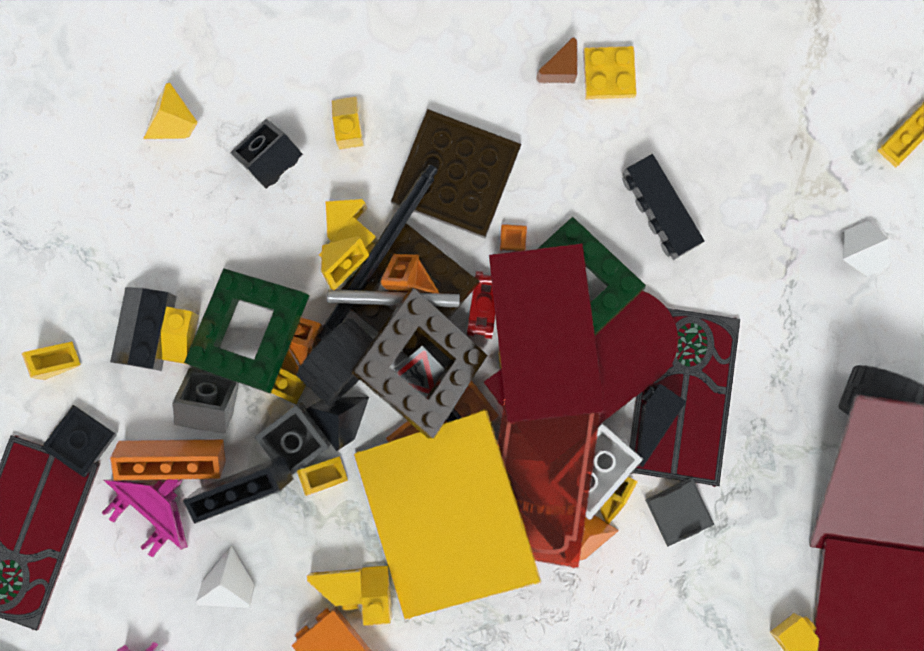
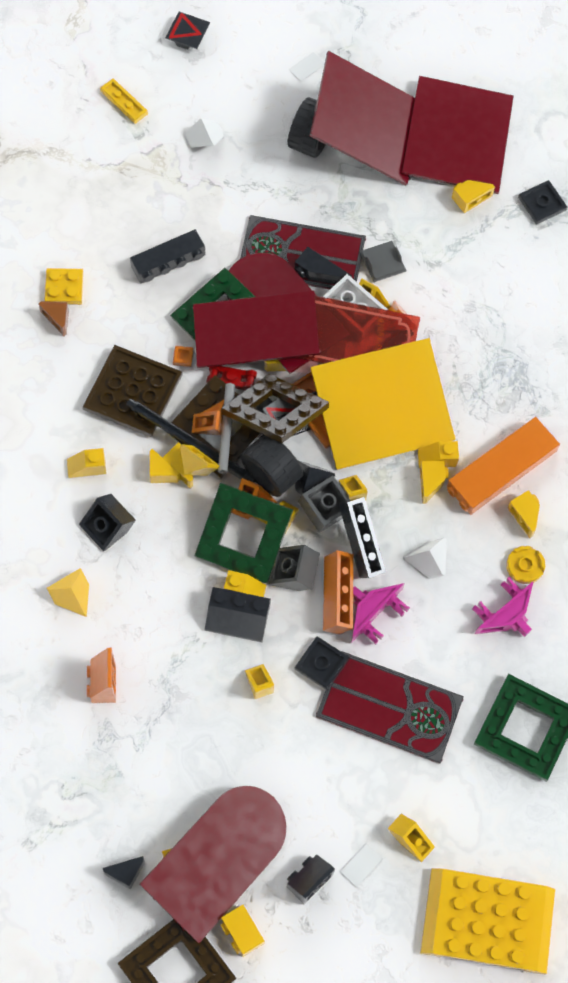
camera: 90 degrees left, 15 degrees down
none -> orange slope [87,647,116,703]

